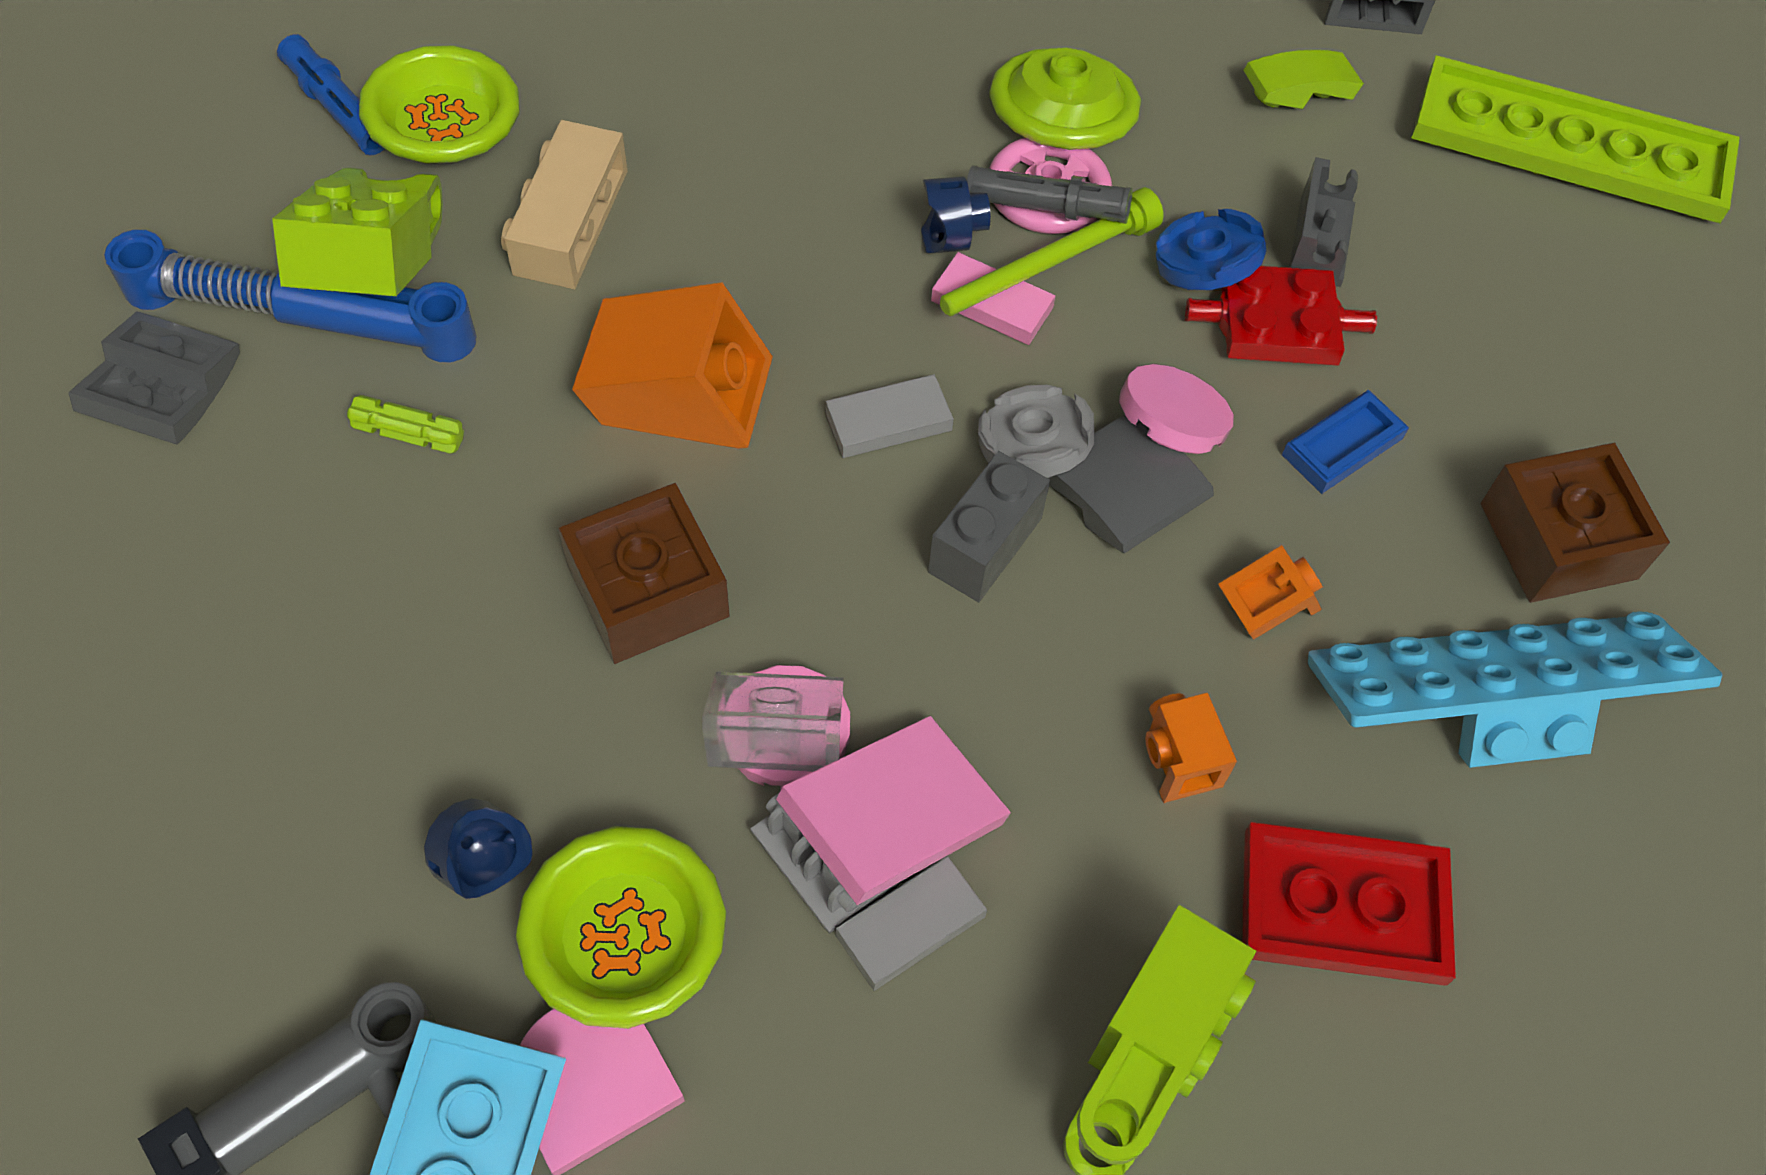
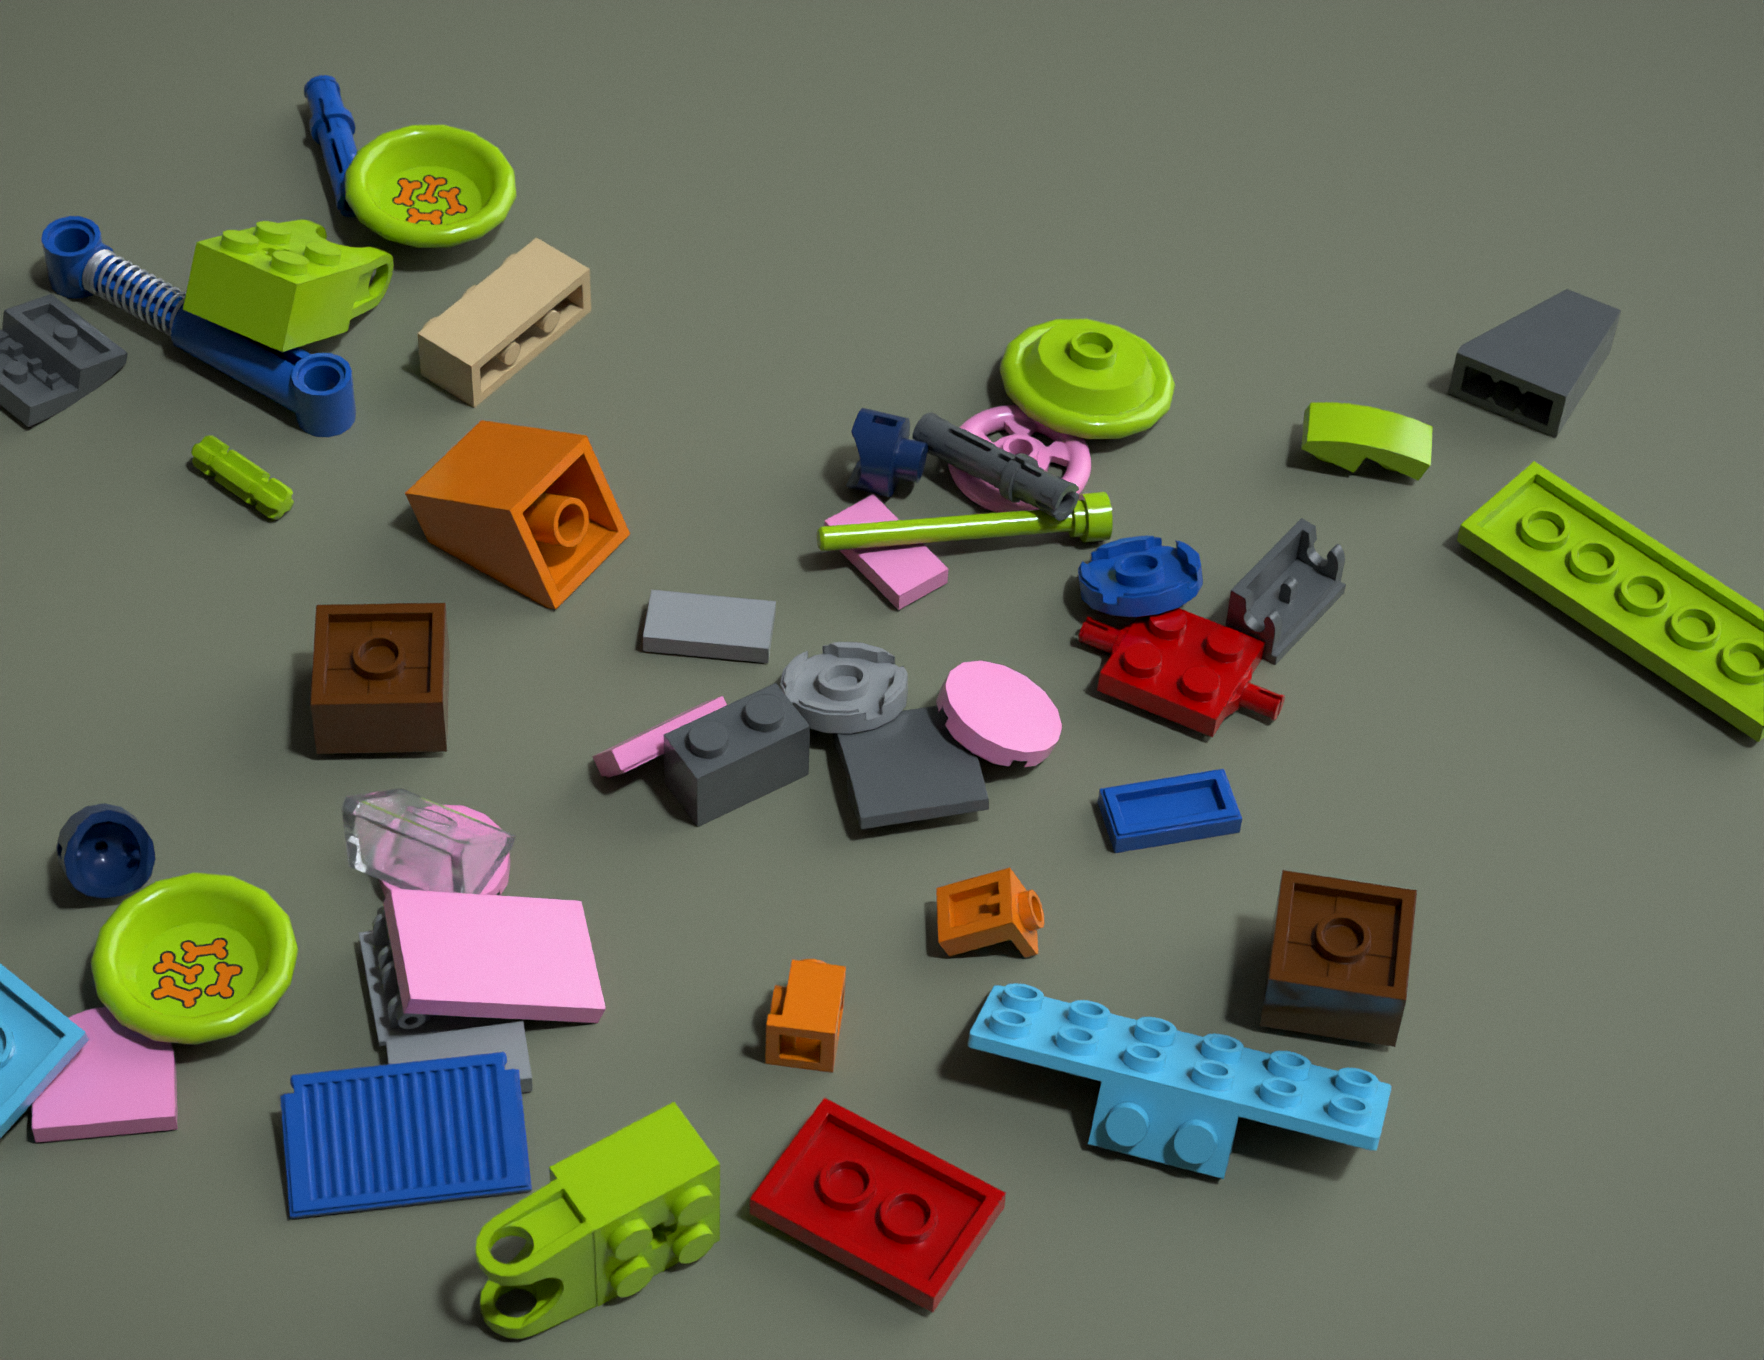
camera: 25 degrees right, 10 degrees down
none -> blue window [280,1052,532,1219]
none -> bright pink tile [592,696,727,778]

